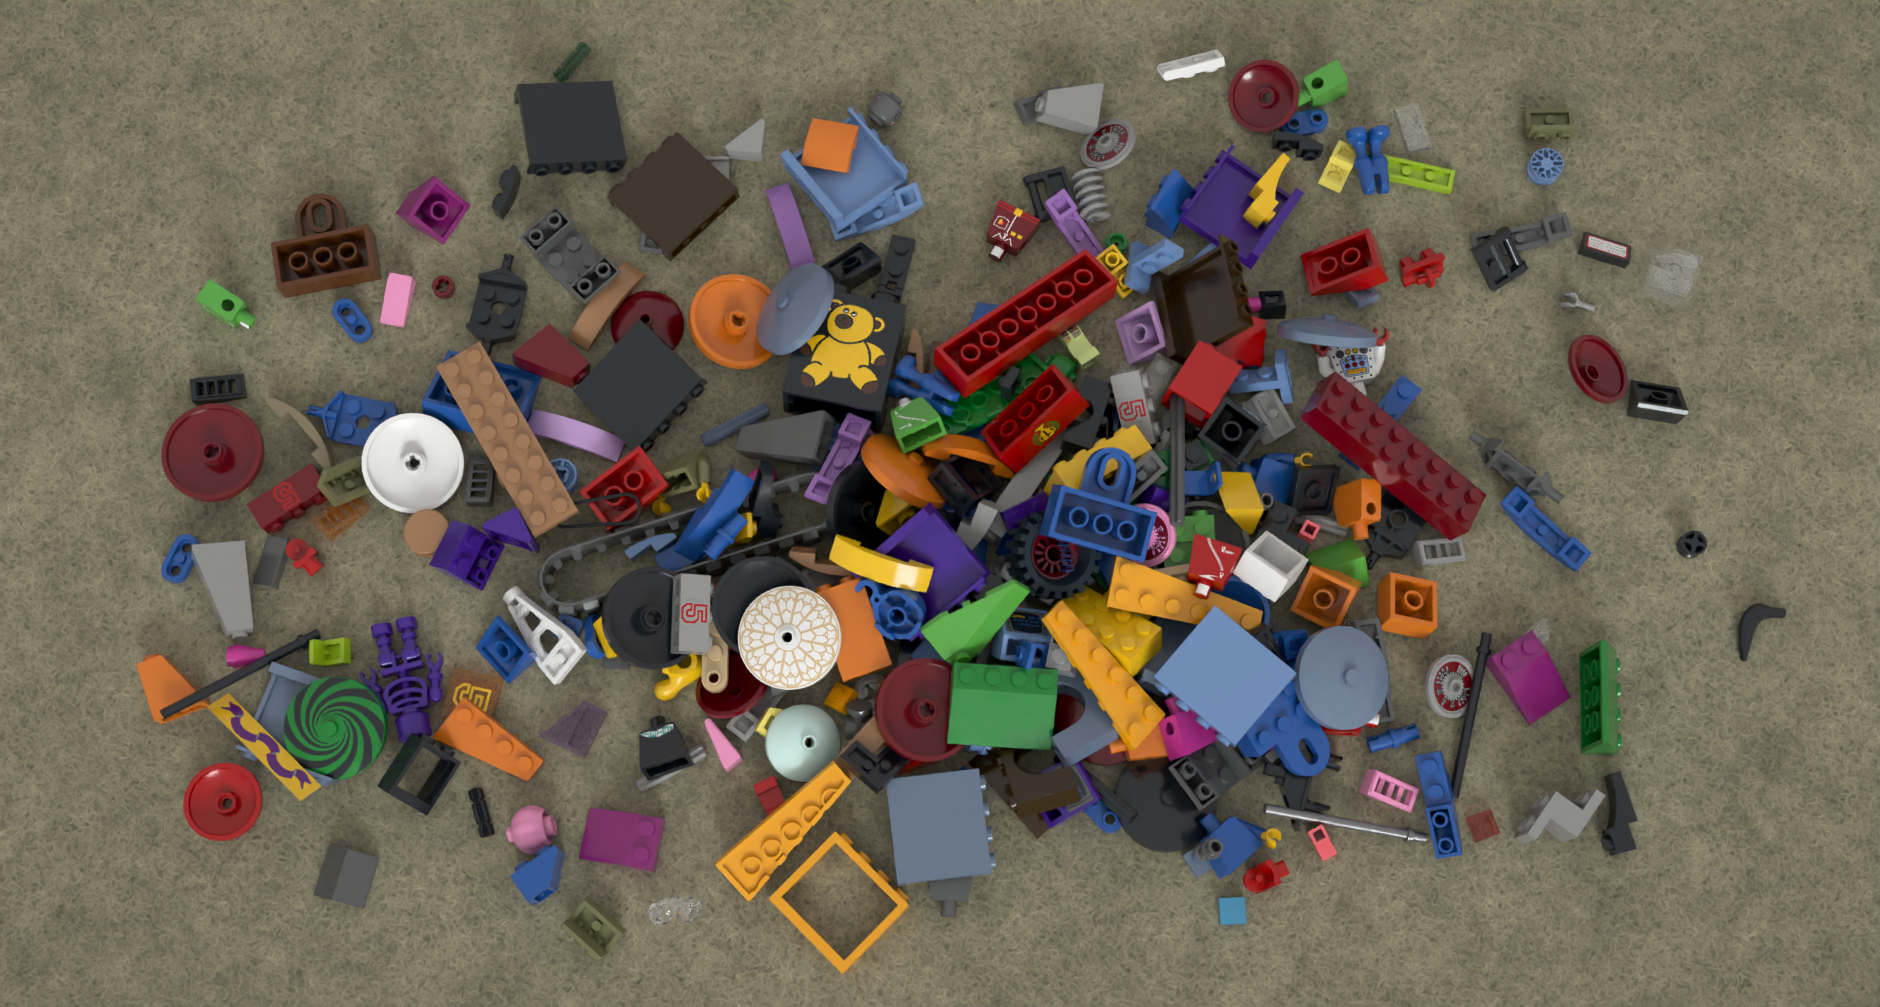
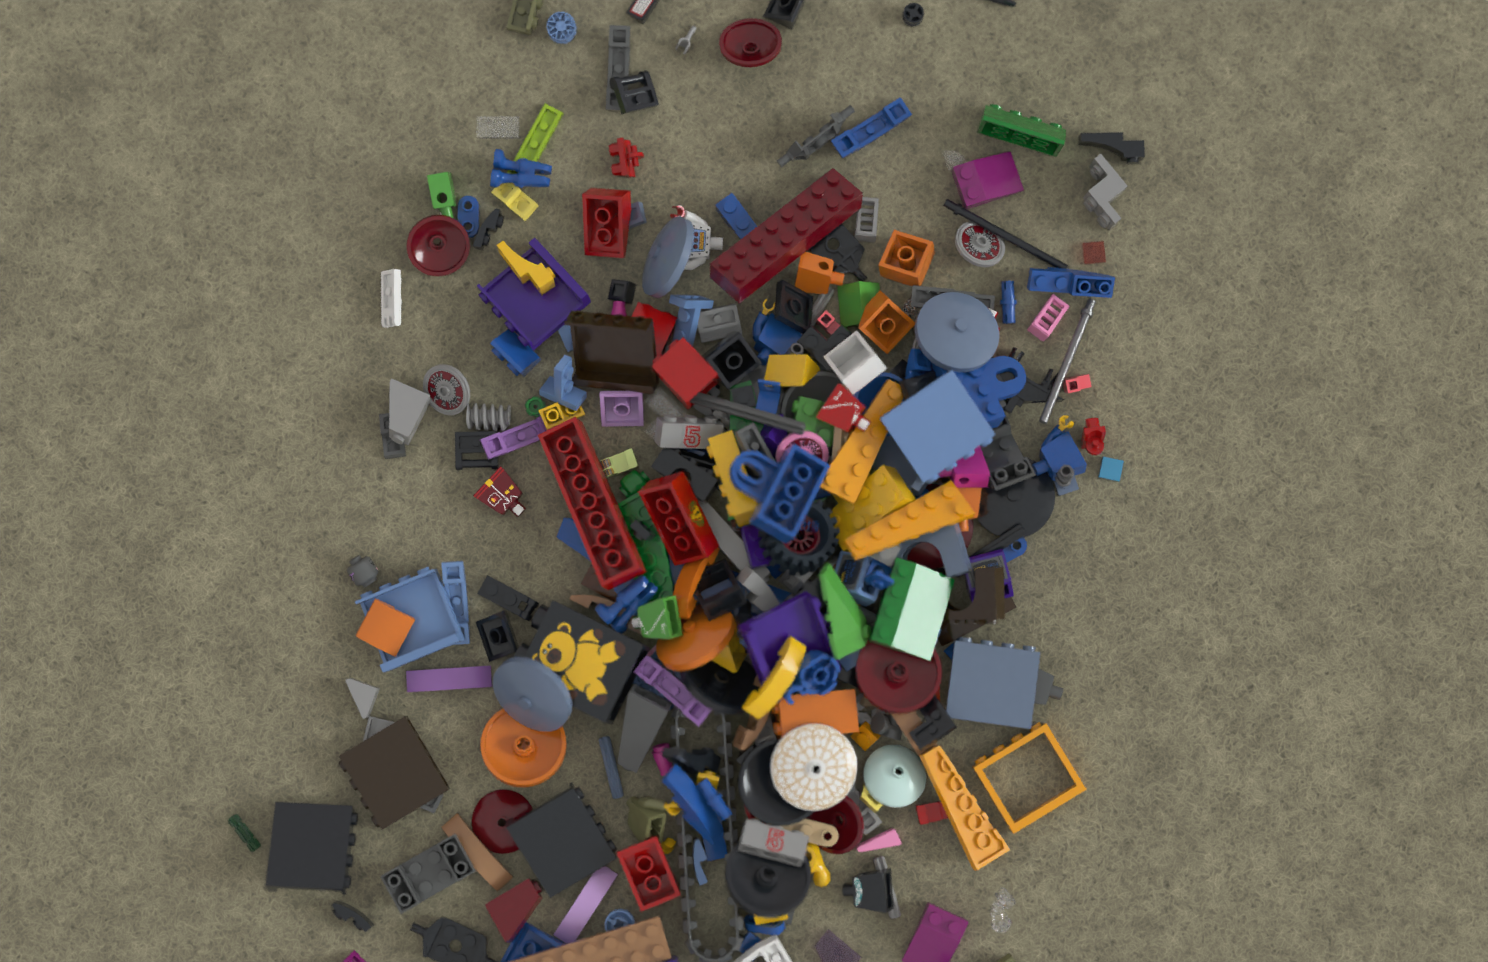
camera: 75 degrees left, 10 degrees up
black piece [556,492,642,529] -> none

